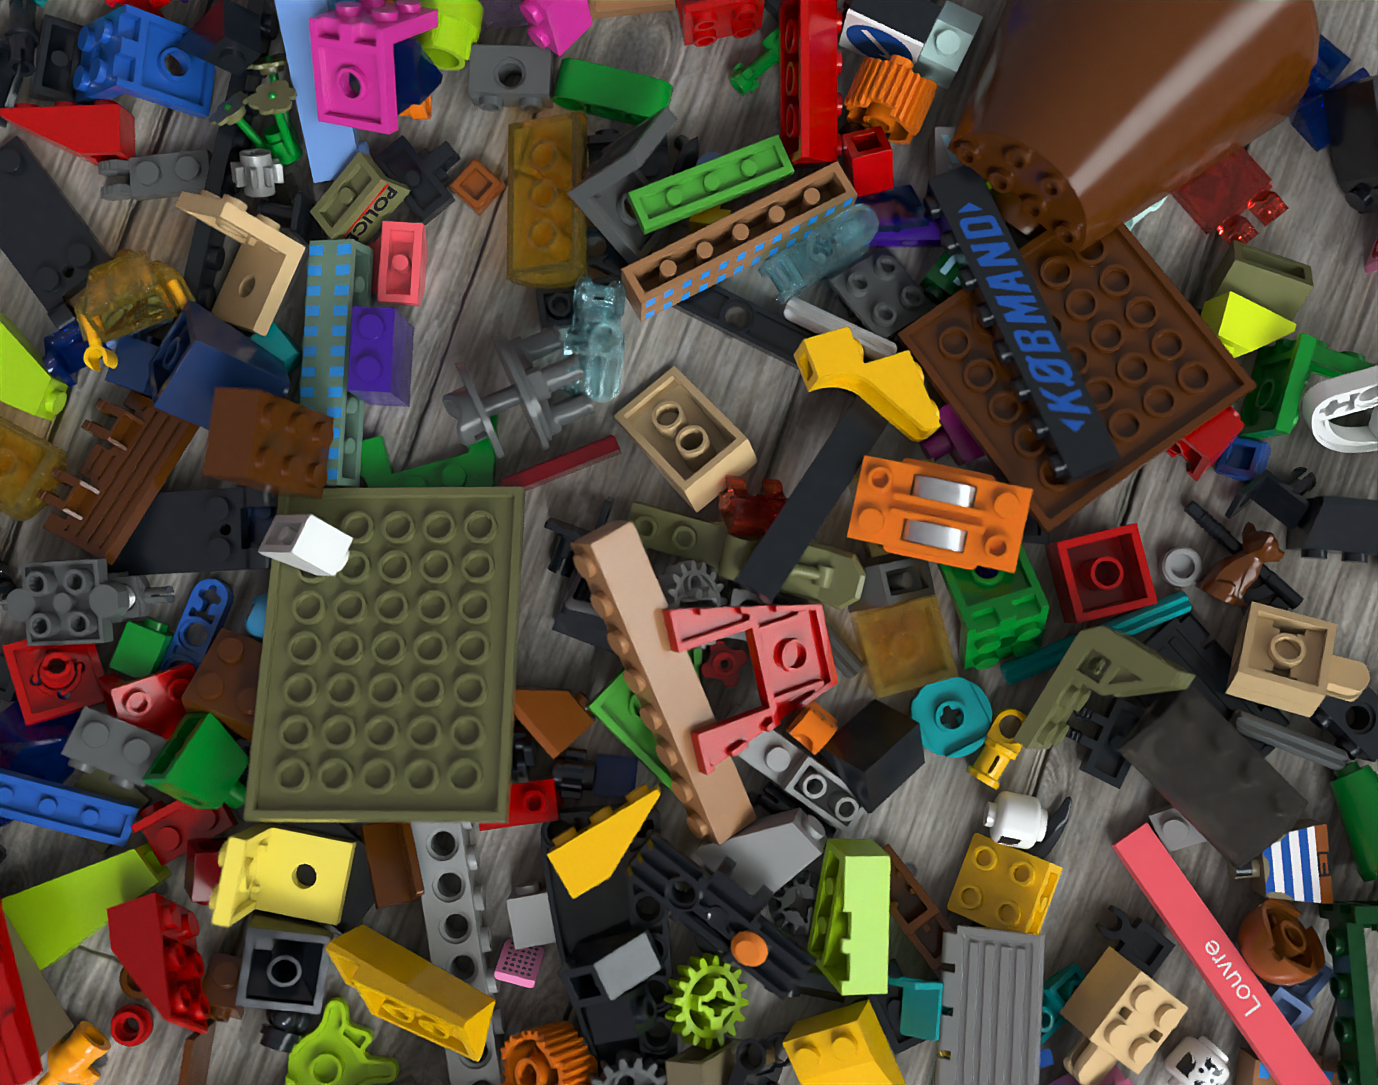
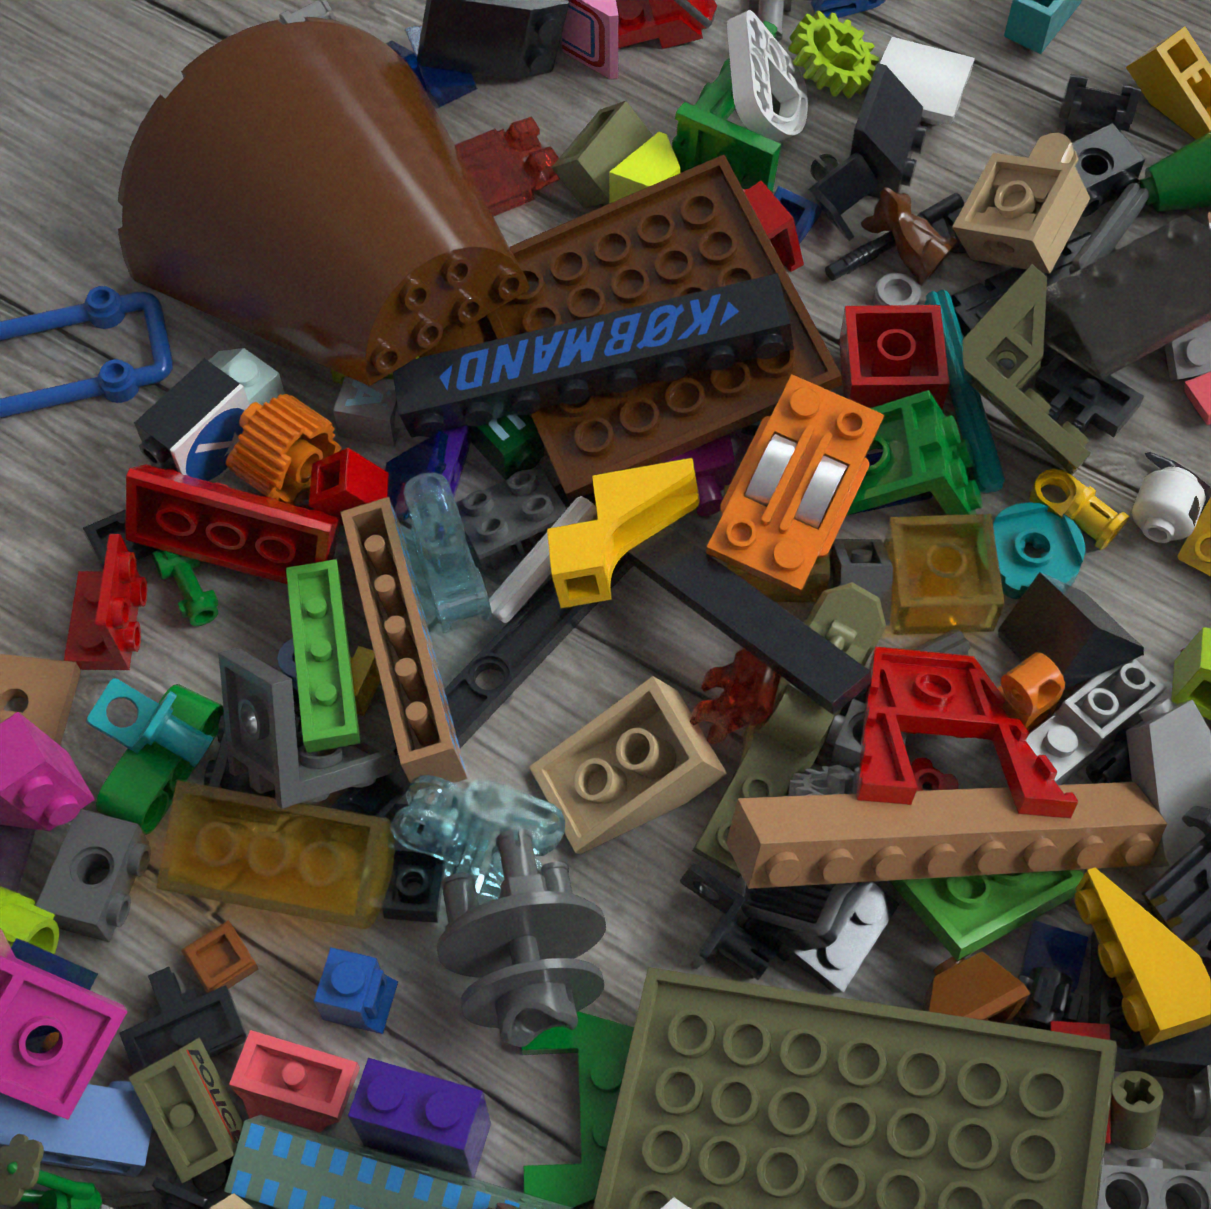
camera: 75 degrees left, 25 degrees down
dark red tile [500,435,622,492] -> none
none -> teal bracket [86,678,213,767]
none -> blue window [314,947,398,1034]
none -> olive piece [1110,1071,1163,1150]

